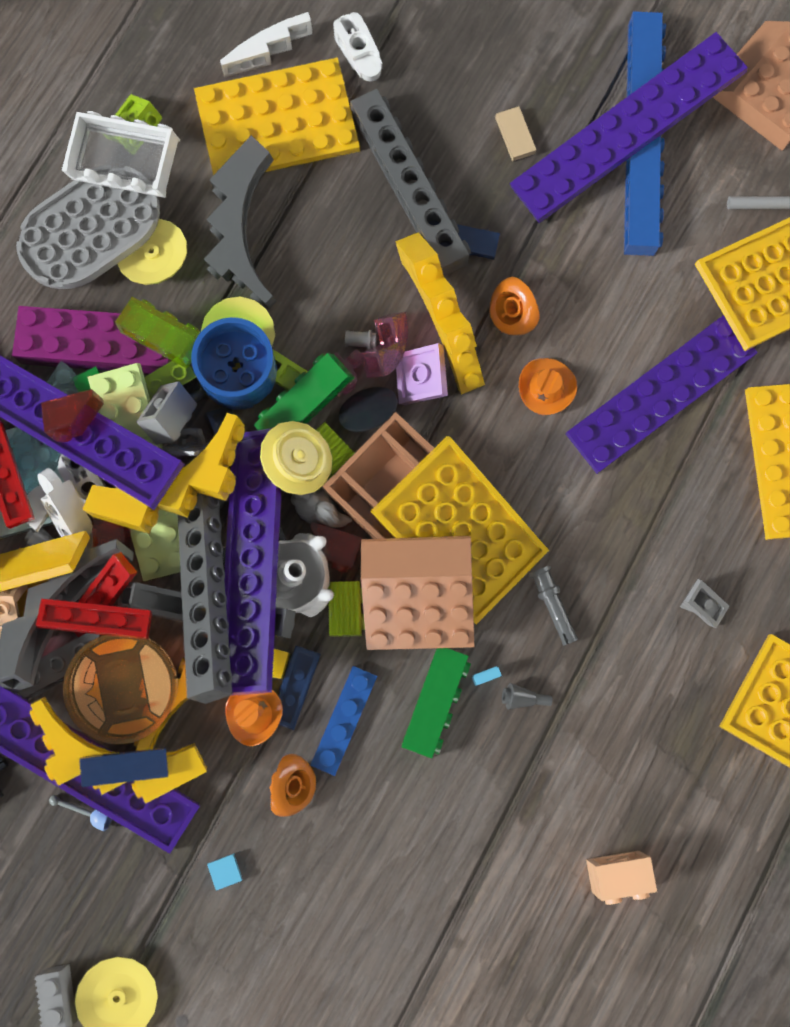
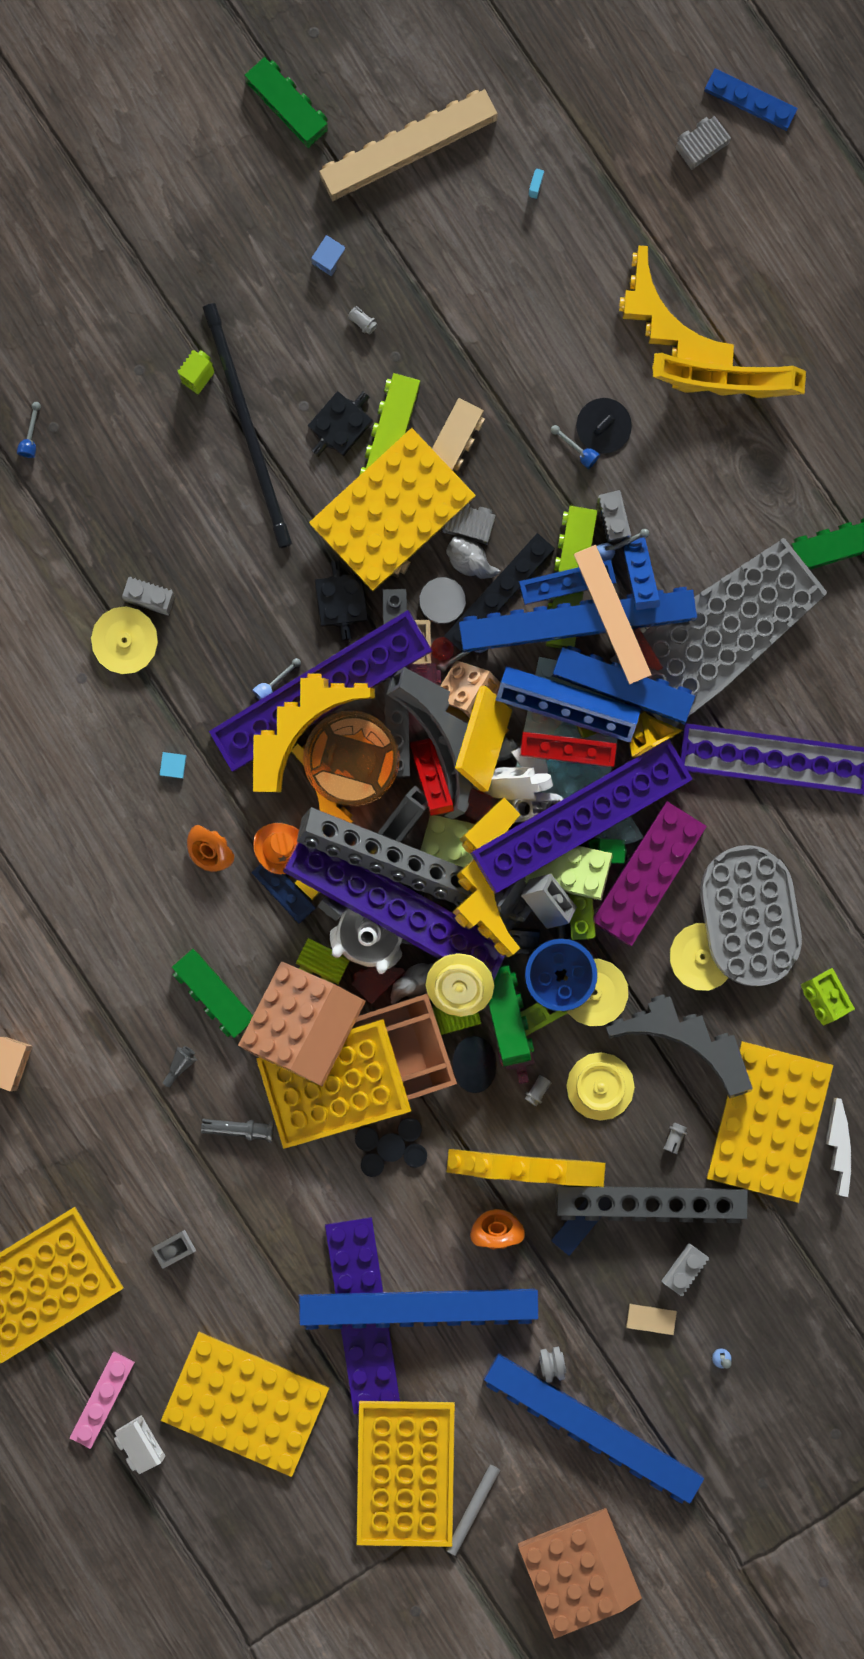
camera: 120 degrees right, 5 degrees up
red plate [36,598,152,640] -> none
clear red slope [41,389,104,442] -> none
window [62,111,180,198] -> none
dark blue tile [79,747,168,787] -> none
clear neon green brick [115,297,200,369] -> none
blue plate [310,666,377,776] -> none
white piece [334,12,382,81] -> none
clear pink brick [360,312,408,378] -> none
lavender plate [395,343,448,405] -> none
medium azure tile [471,666,502,686] -> none
dark purple plate [510,32,748,223] -> none
orange hat [519,358,577,415] -> none
none -> blue brick [298,1289,538,1330]
none -> black piece [355,1118,427,1177]
none -> light grey wheel [539,1346,566,1383]
none -> light yellow piece [566,1052,635,1121]
none -> light grey brick [662,1243,709,1296]
none -> light grey pin [663,1123,687,1154]
none -> light blue hinge [712,1349,732,1369]

